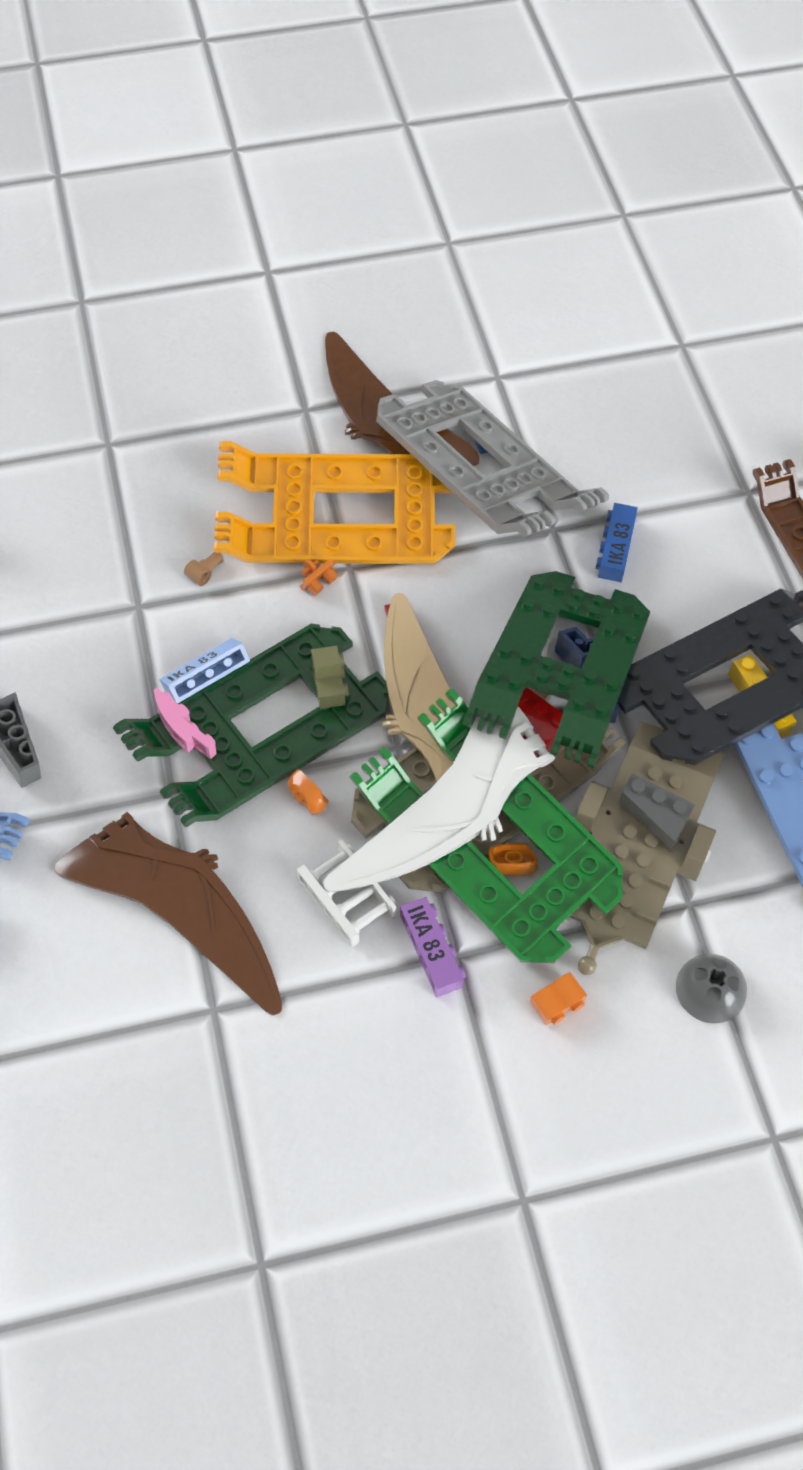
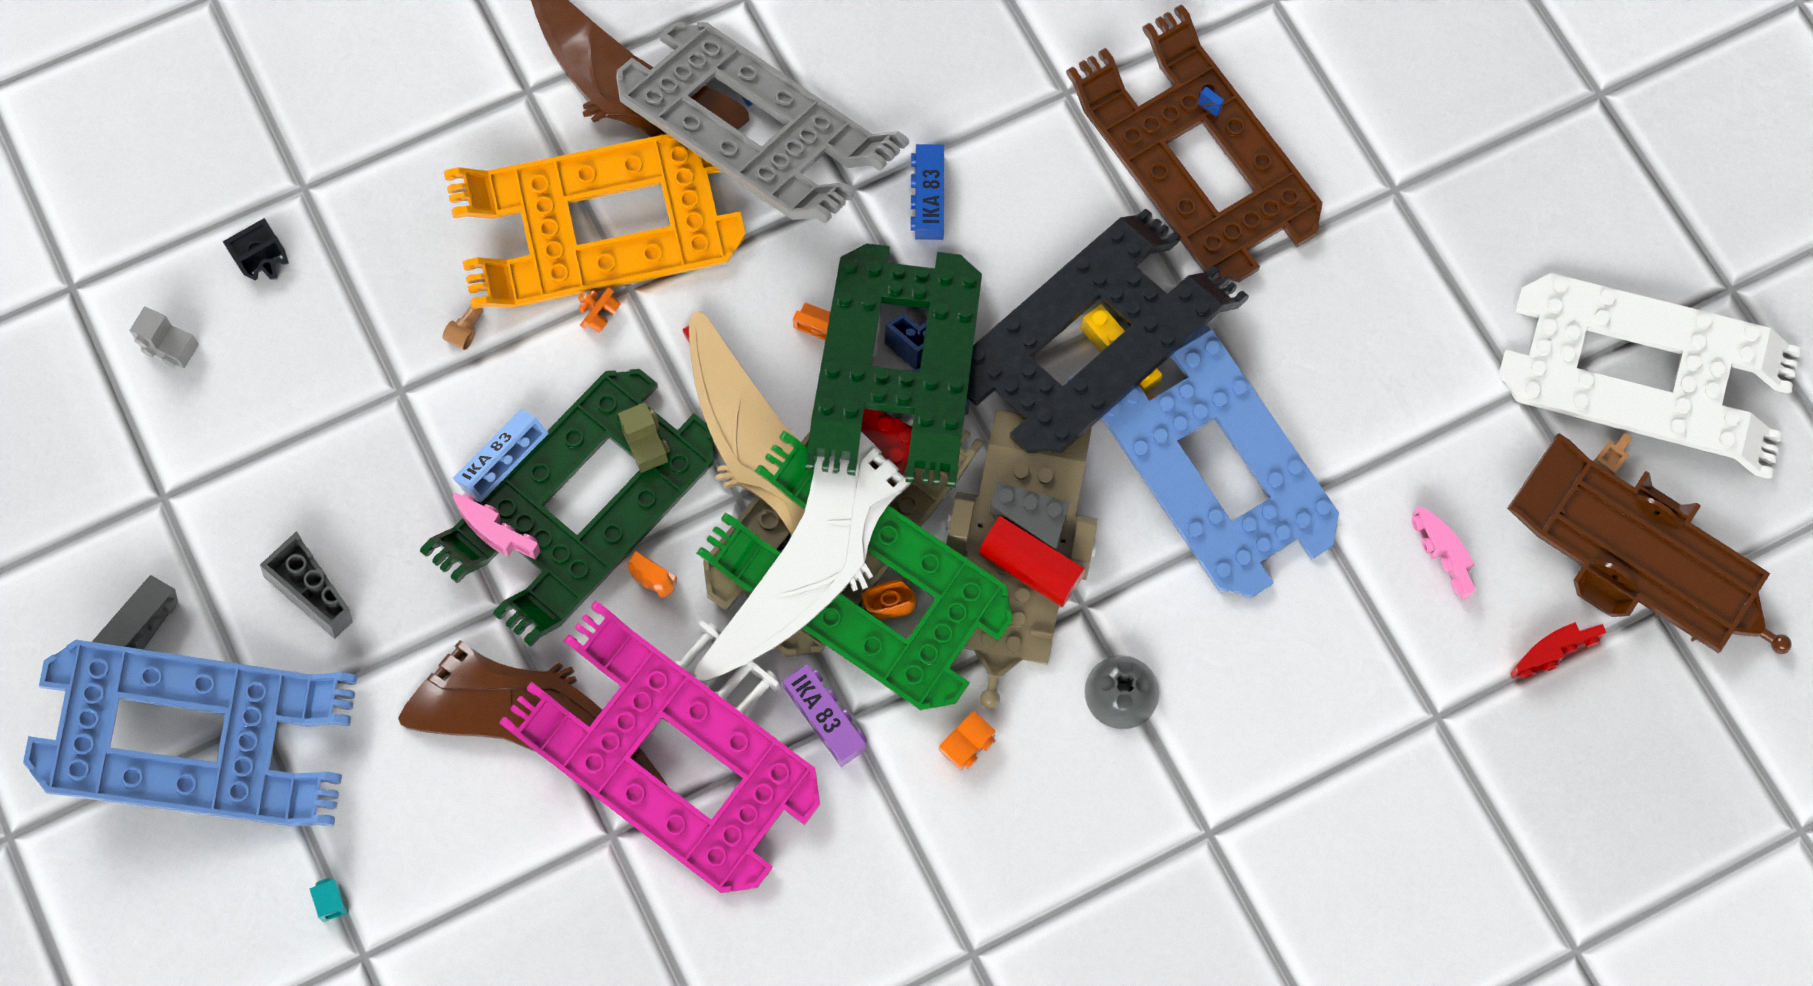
camera: 15 degrees left, 10 degrees up
none -> black plate [222,218,289,281]
none -> dark pink bracket [499,600,820,893]
none -> orange panel [793,303,830,340]
none -> red brick [979,516,1085,608]

